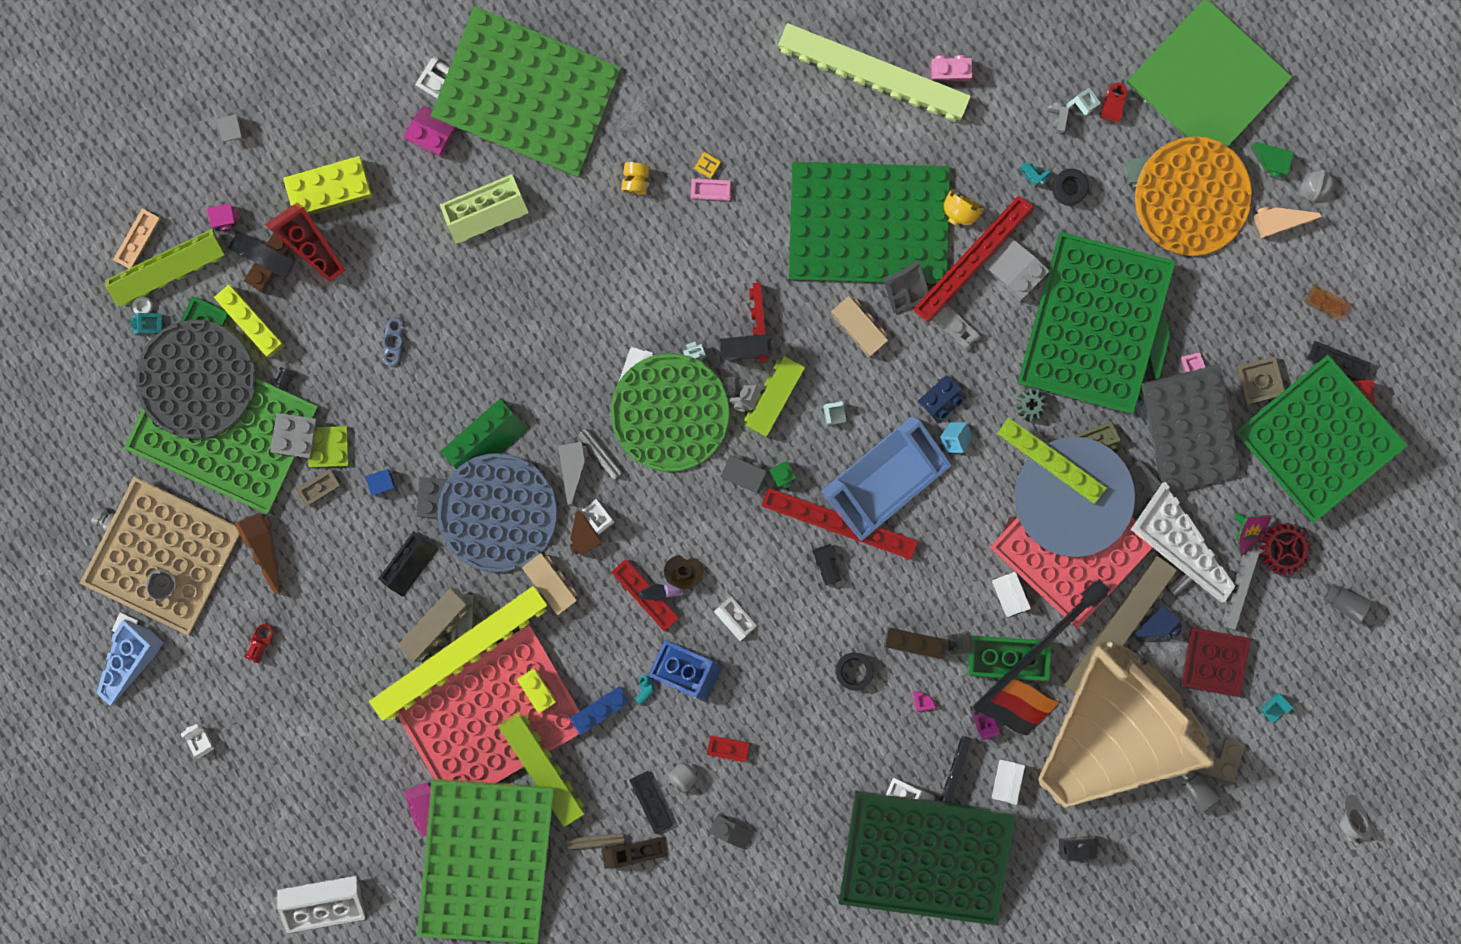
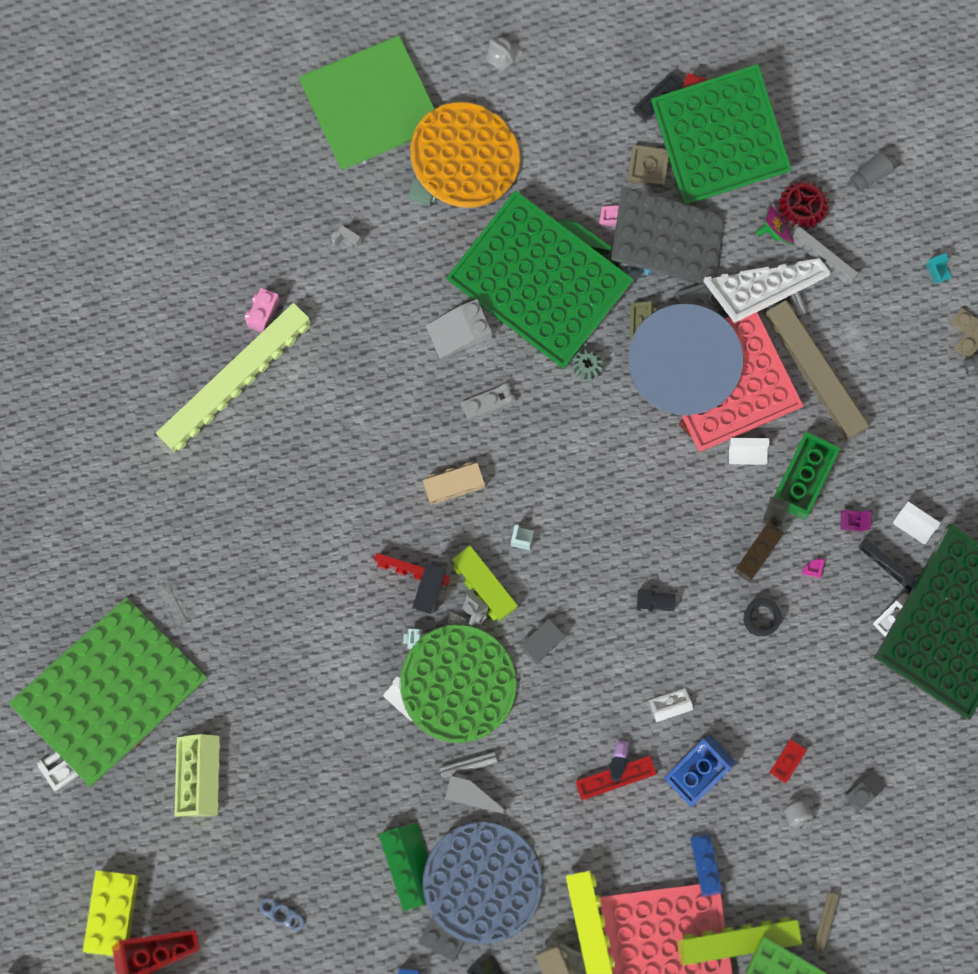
camera: 65 degrees left, 10 degrees down
dark pink slope [404,106,456,158] -> none
neon yellow brick [517,668,557,713] -> none
tan brick [522,553,578,615] -> none
reddish brown slope [570,510,602,556] -> none
white slope [581,499,615,535] -> none
dark brown slope [601,836,668,869] -> none
yellow wheel [621,162,650,195] -> none
black tile [629,771,673,834] -> none
teal arm [635,675,654,705] -> none
dark brown dish [664,555,704,589] -> none
bright pink tile [691,178,731,201] -> none
yellow tile [694,152,721,179] -> none
red plate [761,488,918,560] -> none
green brick [769,460,796,489] -> none
green plate [789,162,950,284] -> none
medium blue slope [821,416,952,541] -> none
dark grey plate [883,261,928,313] -> none
red plate [913,195,1034,324] -> none
dark blue bracket [918,375,966,423] -> none
medium azure panel [940,422,972,453] -> none
yellow cylinder [944,189,984,226] -> none
flag [970,579,1110,735] -> none
lime plate [997,418,1106,504] -> none
teal bracket [1019,161,1051,187] -> none
tan cone [1038,641,1213,808] -> none
black tyre [1052,169,1089,206] -> none
light aqua panel [1066,88,1101,115] -> none
red piece [1099,83,1127,123] -> none
dark blue slope [1135,606,1182,642] -> none
dark red plate [1180,627,1251,697] -> none
green slope [1251,142,1294,179] -> none
light nougat slope [1253,206,1321,239] -> none
clear orange plate [1304,285,1349,320] -> none

